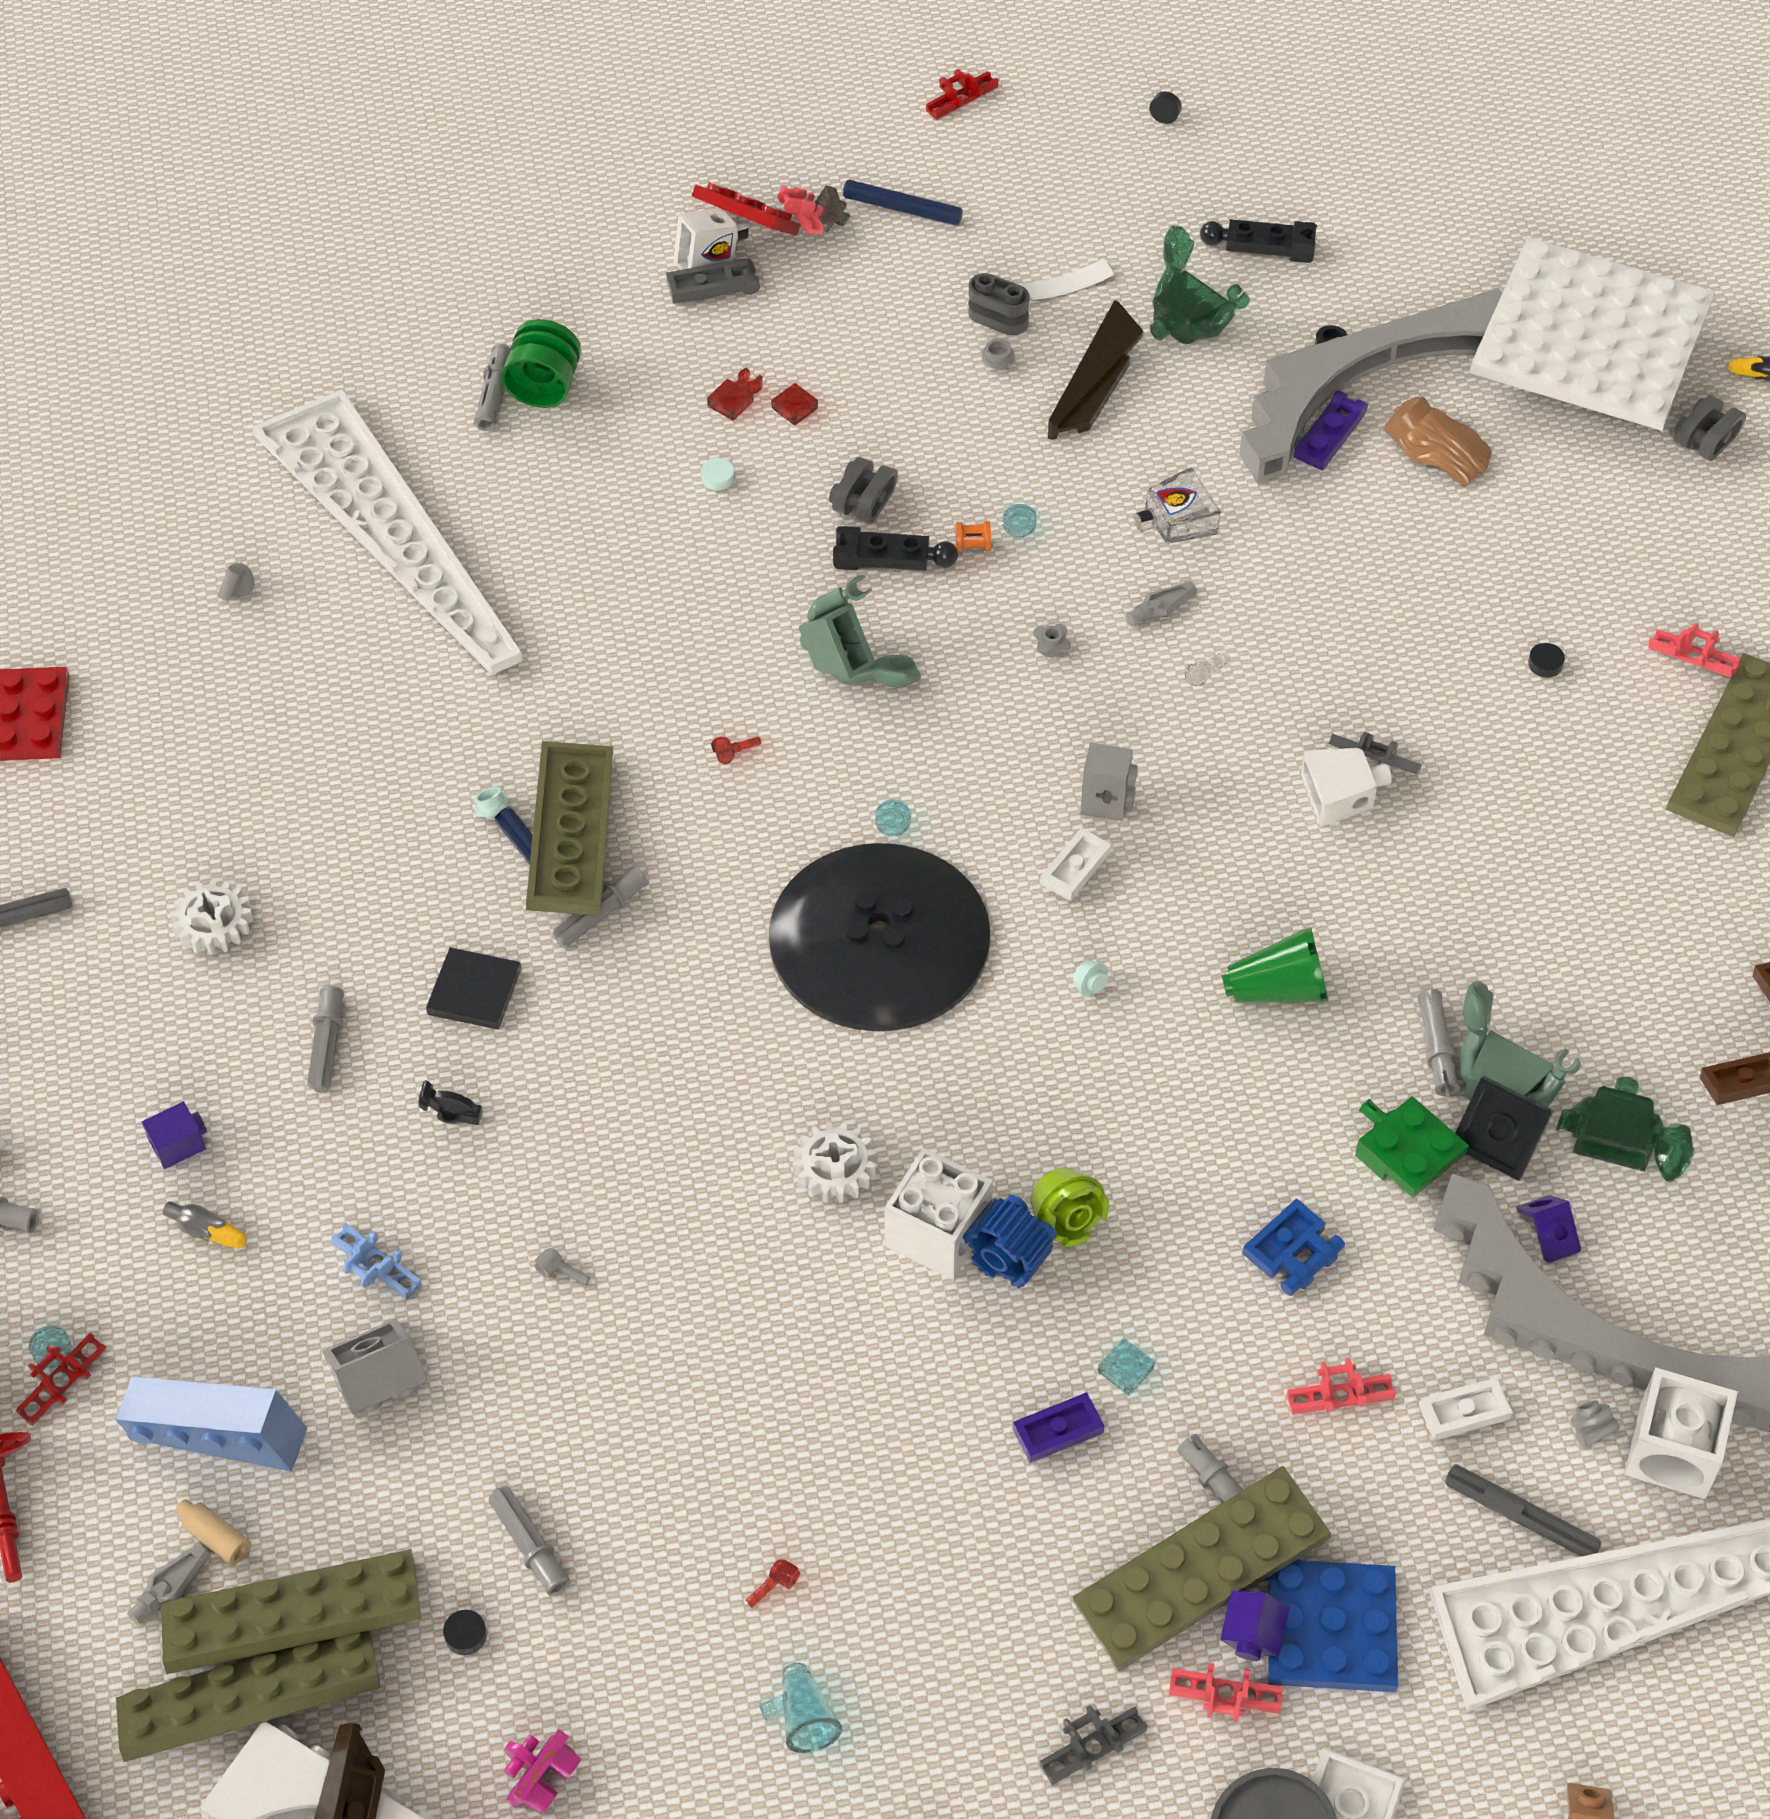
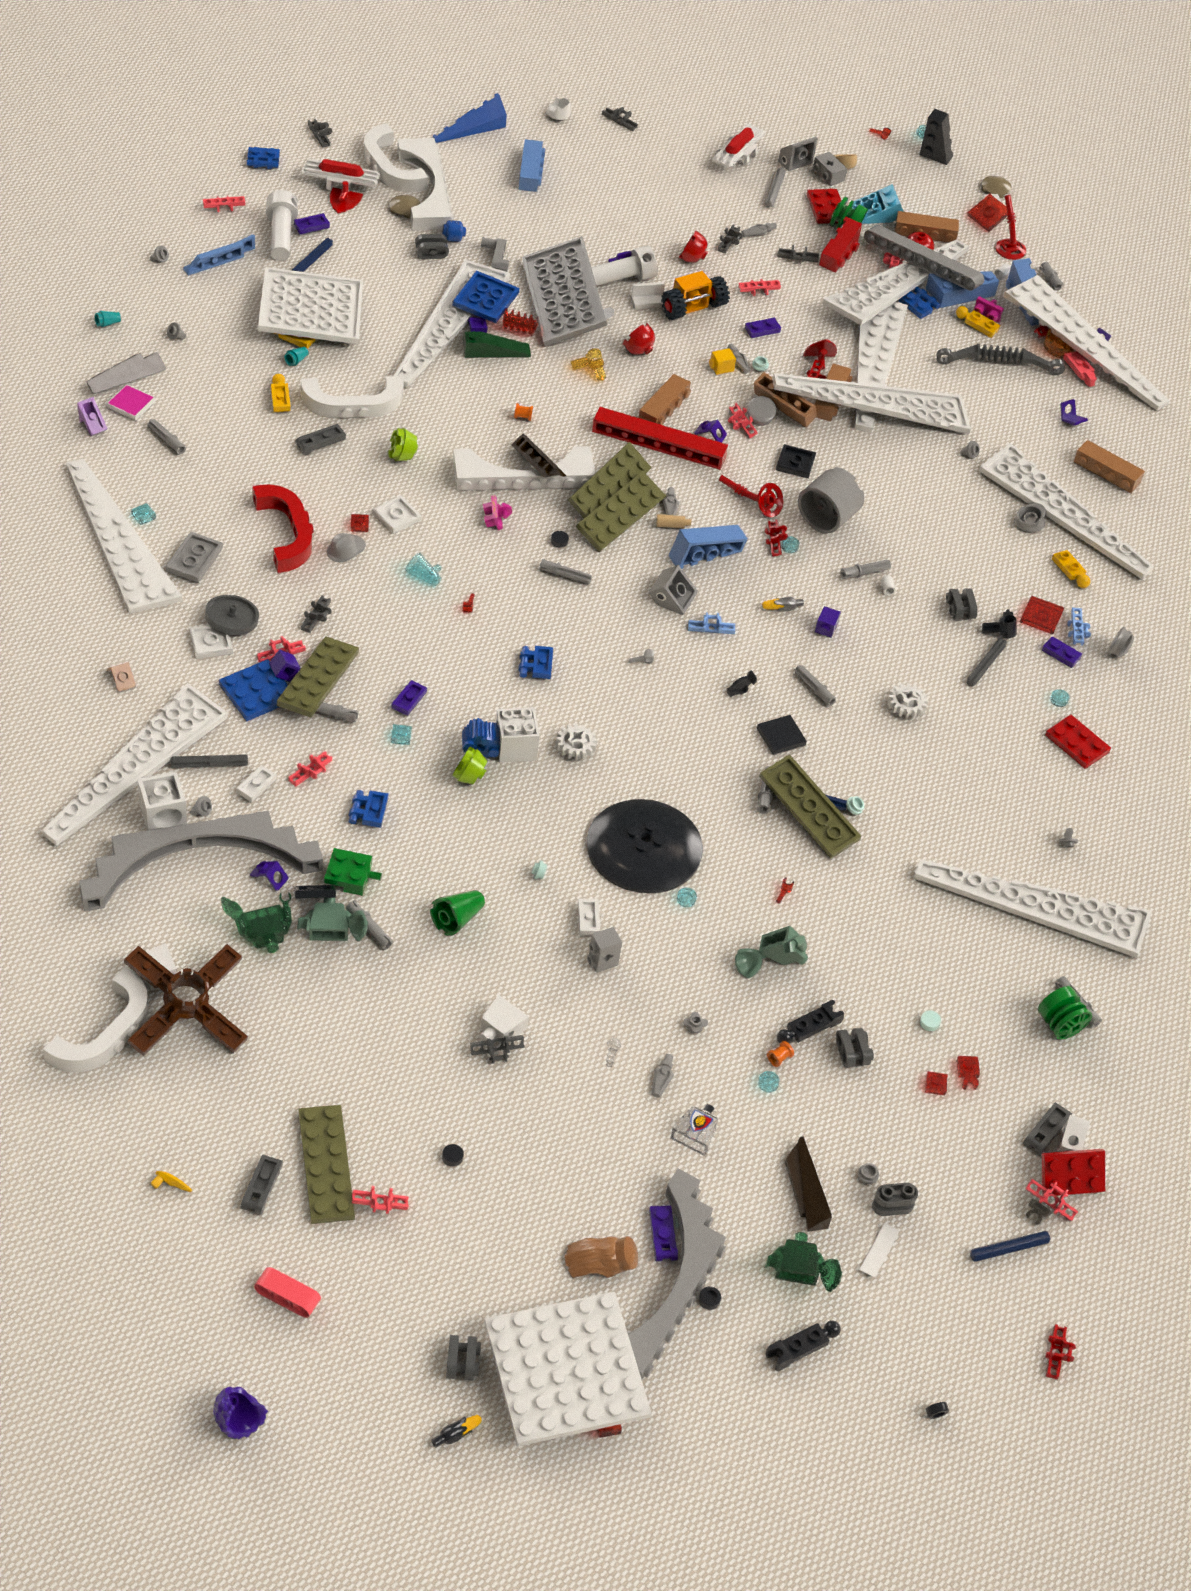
camera: 135 degrees right, 5 degrees down
none -> blue plate [518,646,553,679]

